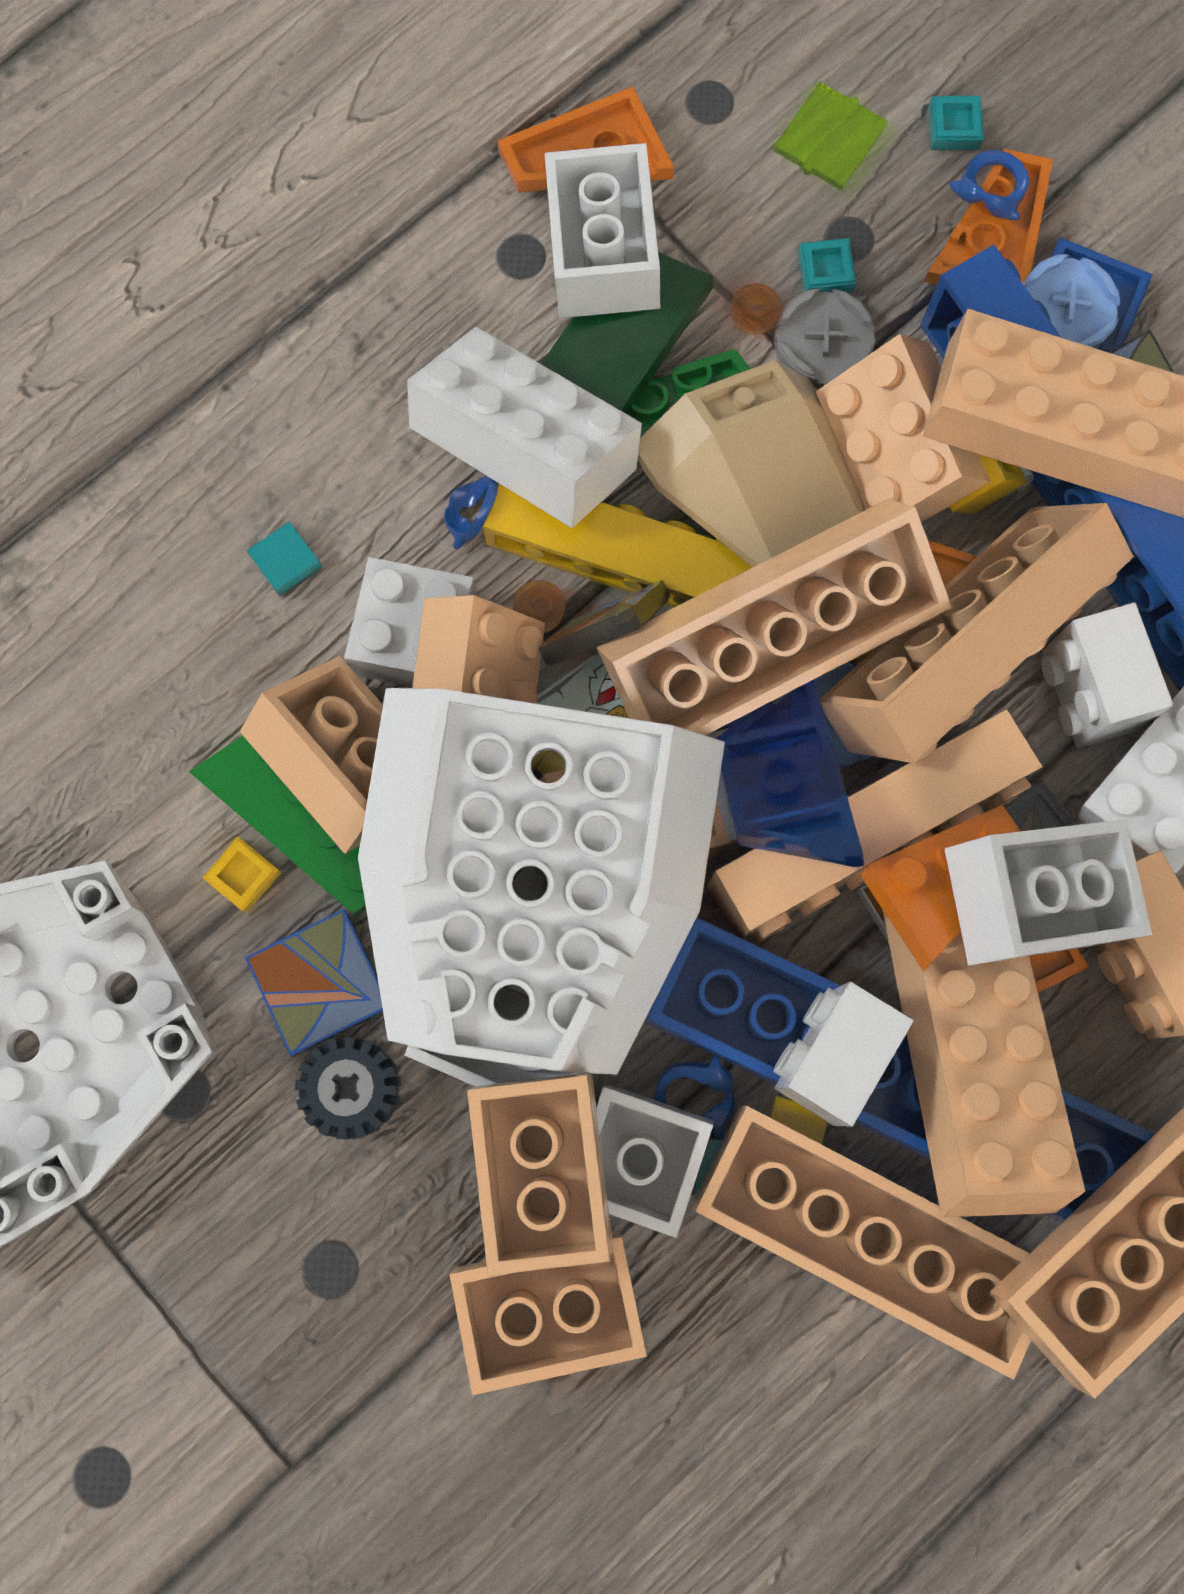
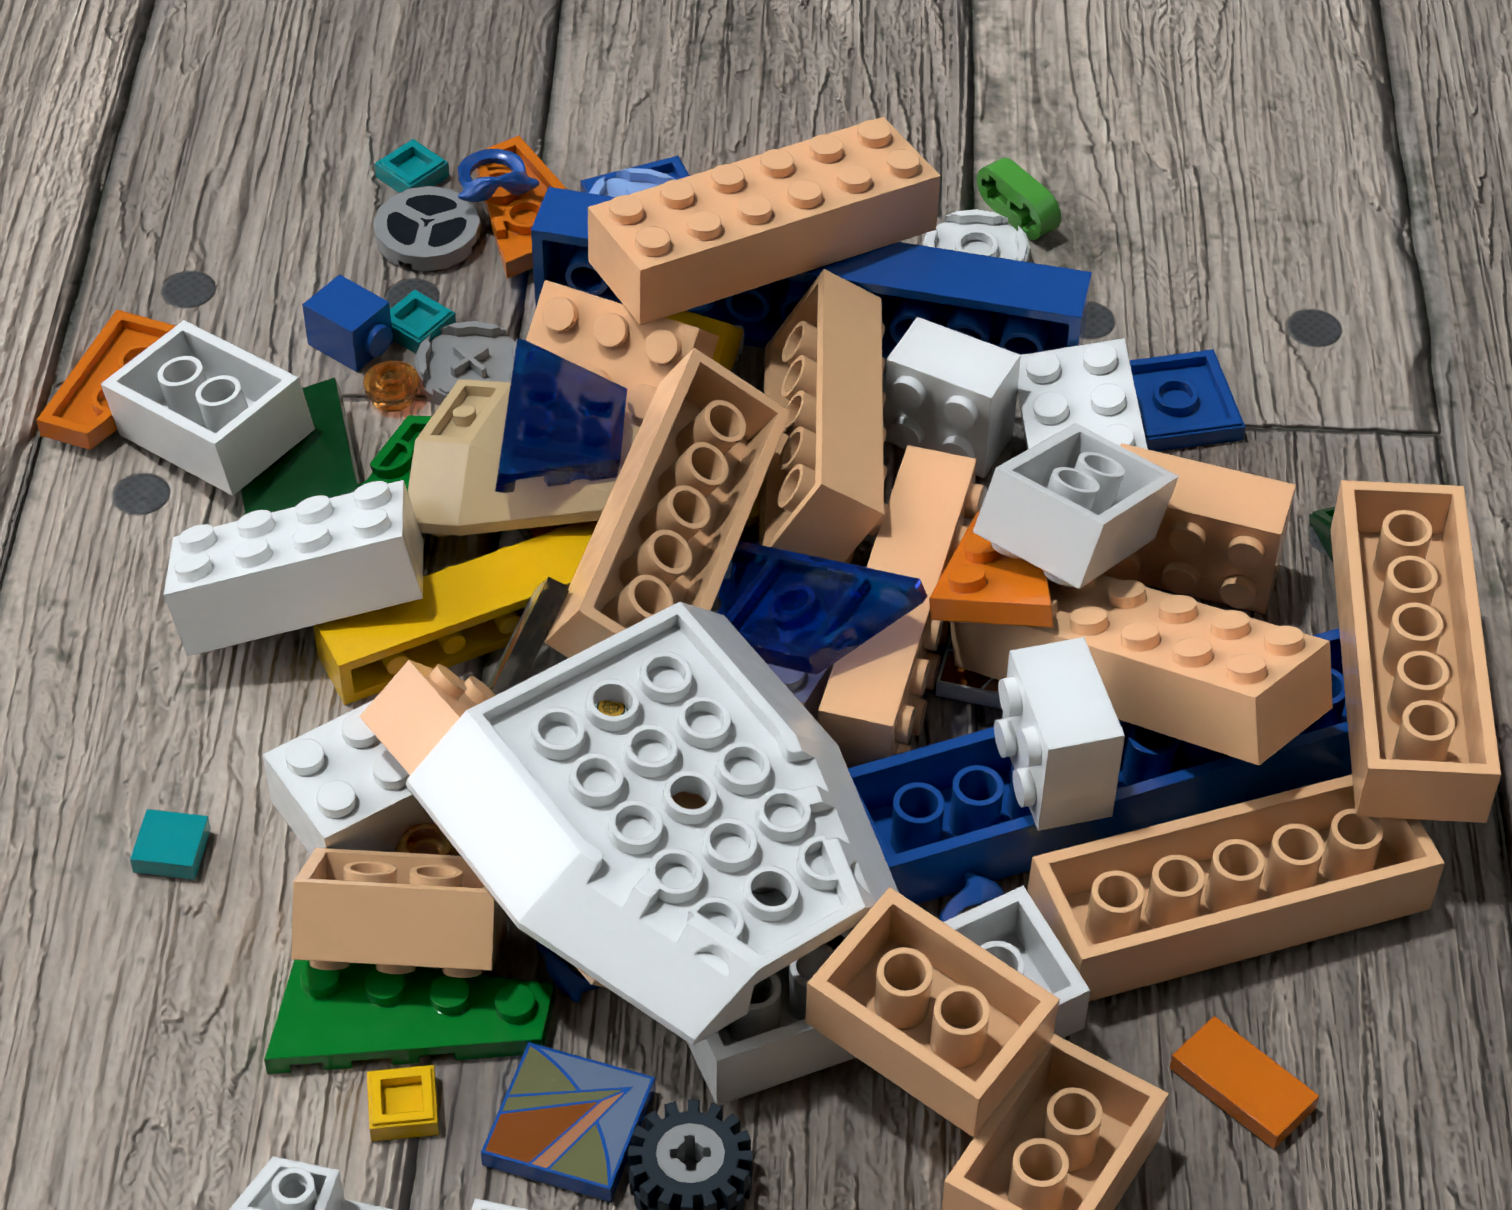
camera: 45 degrees left, 30 degrees down
blue piece [444,475,499,550] -> none
clear neon green piece [773,81,888,191] -> none
none -> blue brick [302,274,394,372]
none -> light grey tile [374,186,481,272]
none -> clear blue wing [495,339,627,493]
none -> orange tile [1169,1015,1319,1149]

